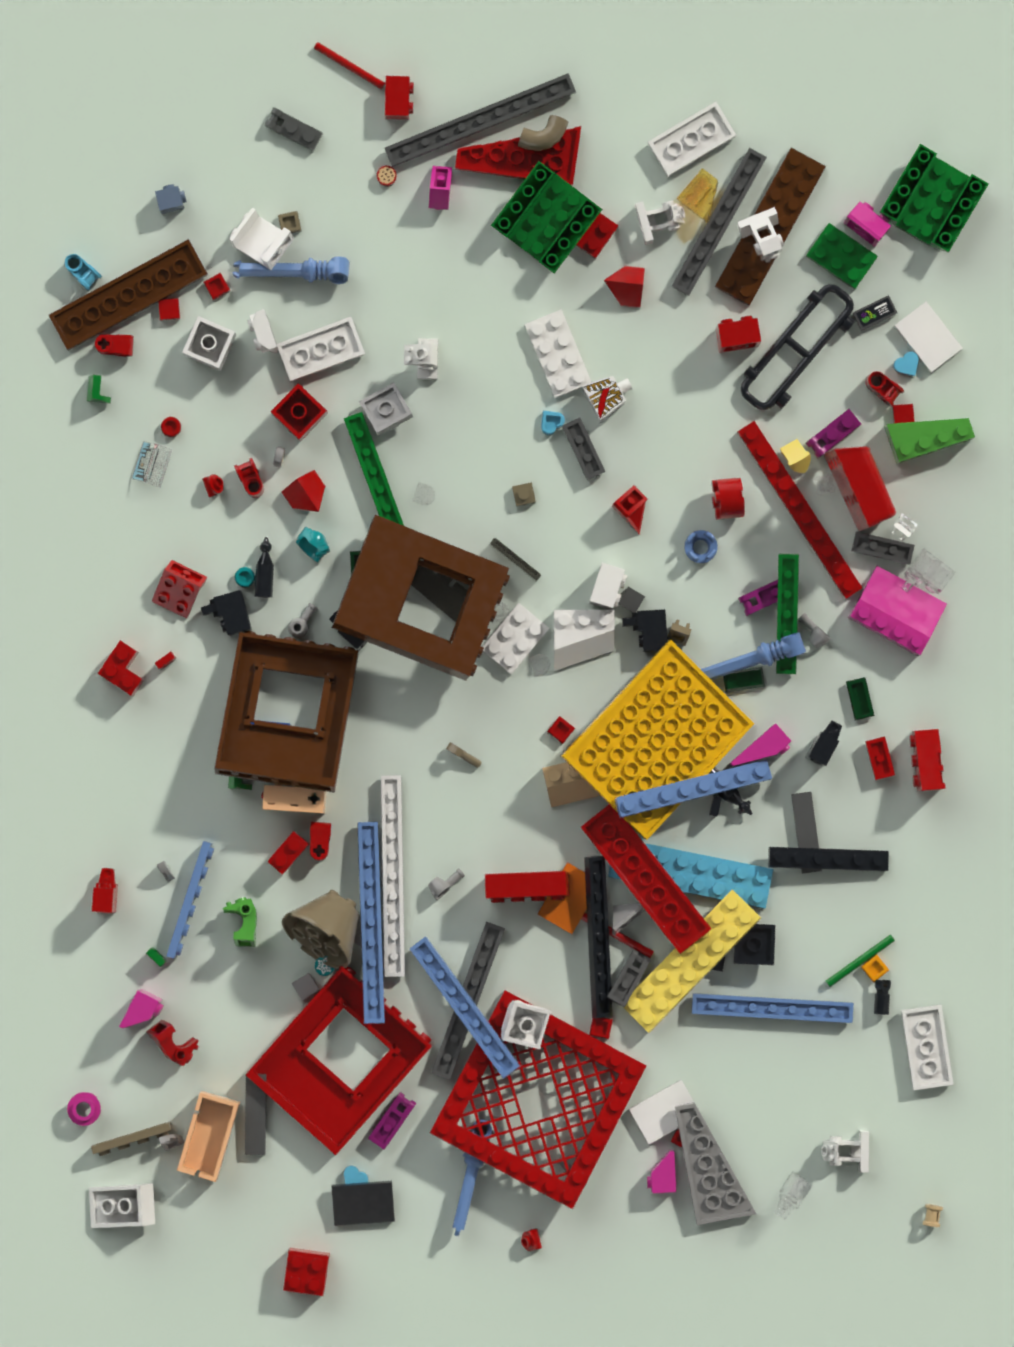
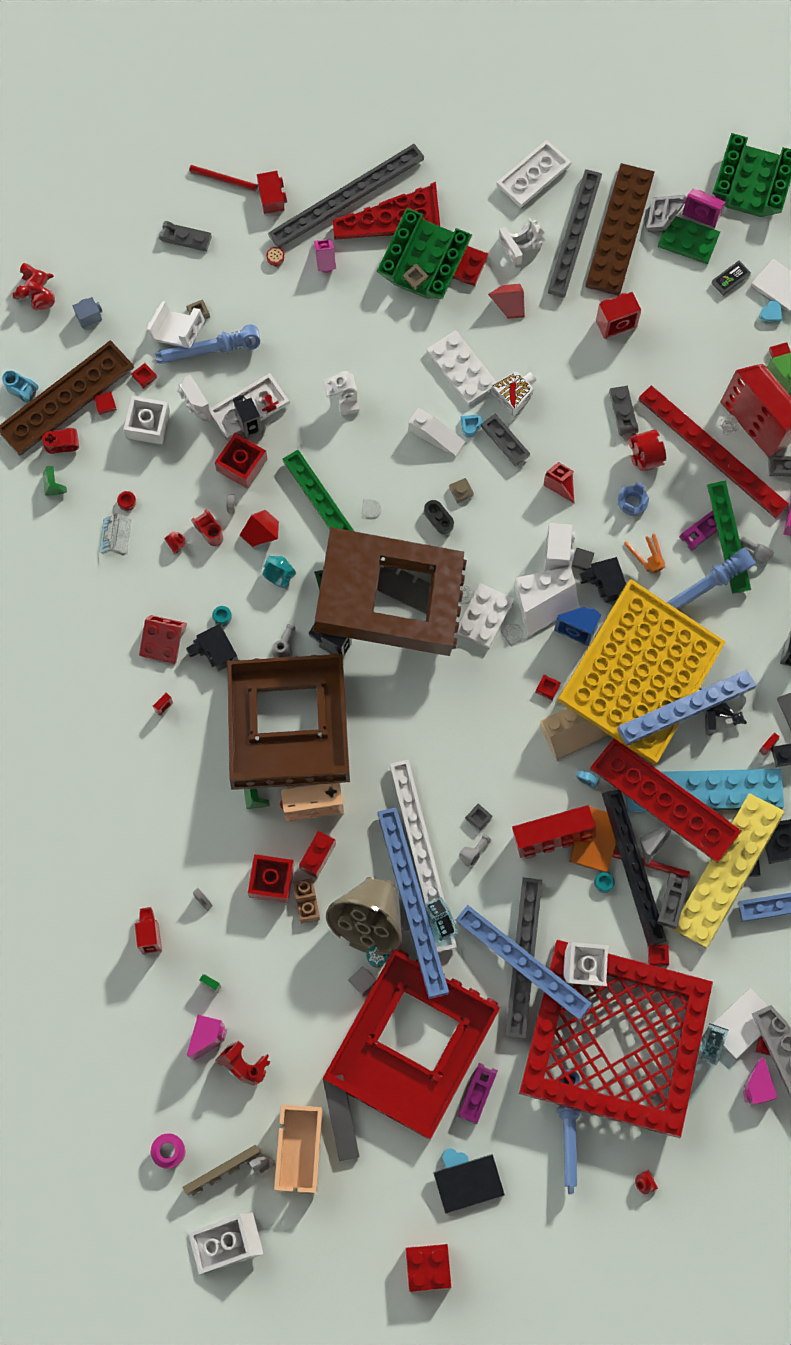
camera: 10 degrees left, 15 degrees down
red brick [98,640,144,696] -> none
medium blue plate [166,841,214,959] -> none
bright green tile [223,897,257,947] -> none
black wheel [254,537,274,598] -> none
red piece [310,822,331,861] -> none
light grey hinge [359,383,413,436] -> none
dark tan bar [446,742,481,768] -> none
clear smoke tile [490,538,541,582] -> none
dark tan cylinder [518,115,569,151] -> none
dark tan tile [667,619,692,646] -> none
clear yellow wing [677,168,718,223] -> none
dark green tile [723,667,765,692] -> none
dark pink slope [730,723,791,766] -> none
white tile [737,207,784,263] -> none
black bar [740,284,855,410] -> none
light yellow tile [780,439,811,473] -> none
magenta plate [806,409,861,458] -> none
red piece [865,371,904,407] -> none
none -> red animal [12,263,55,311]
none -> black hinge [233,395,262,439]
none -> red brick [248,854,295,903]
none -> red plate [261,394,279,413]
none -> medium nougat slope [293,878,320,924]
none -> dark tan plate [403,264,429,290]
none -> white slope [408,408,465,457]
none -> pearl dark grey plate [424,500,454,534]
none -> slope [424,897,458,942]
none -> dark grey tile [465,804,493,832]
none -> blue slope [554,607,601,646]
none -> medium azure tile [576,770,599,789]
none -> teal tile [594,872,615,893]
none -> dark grey plate [609,385,639,436]
none -> orange plant [624,534,666,574]
none -> light grey wing [647,195,686,232]
none -> clear light blue slope [697,1023,729,1065]
none -> red tile [759,732,780,755]

